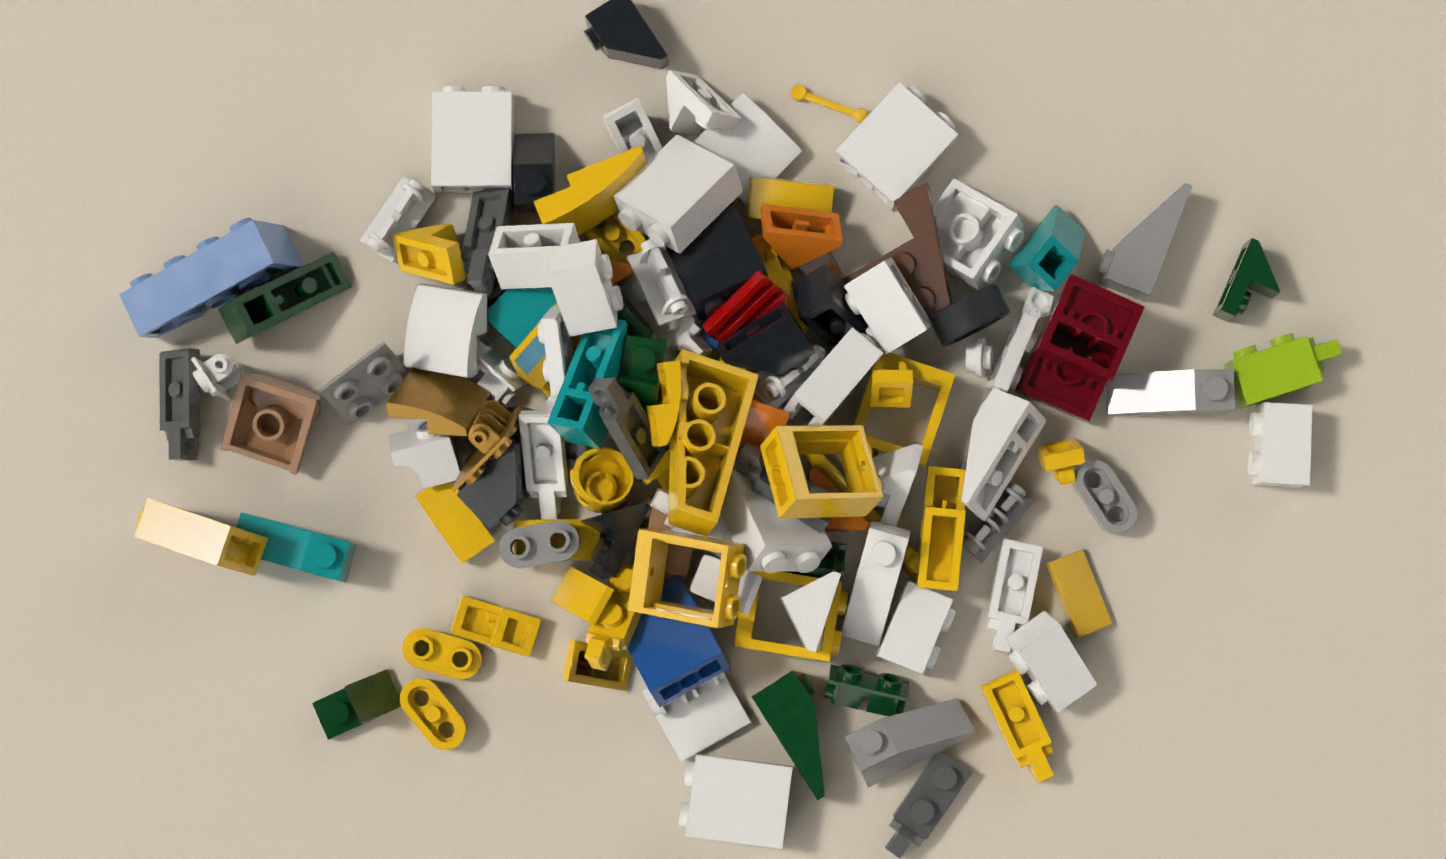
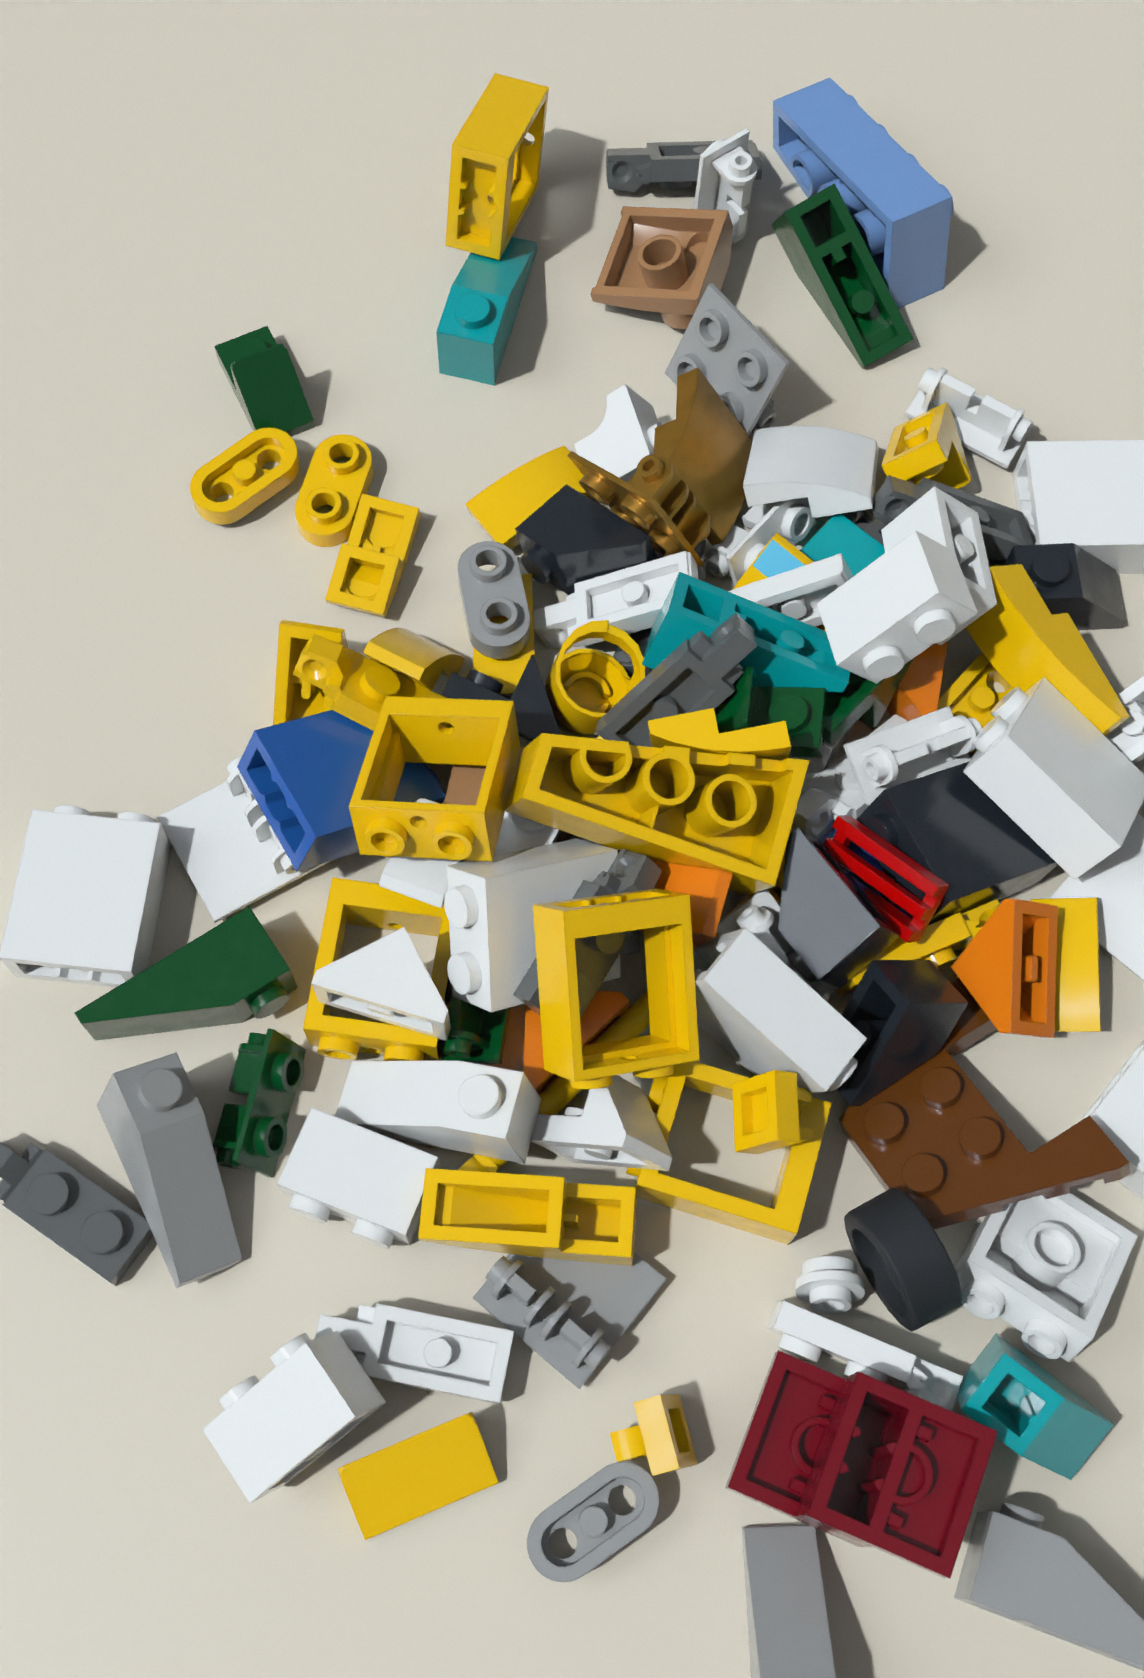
camera: 90 degrees right, 15 degrees down
white brick [844,257,933,355] -> none
white slope [961,387,1047,521] -> none
yellow hinge [980,669,1054,783] -> none

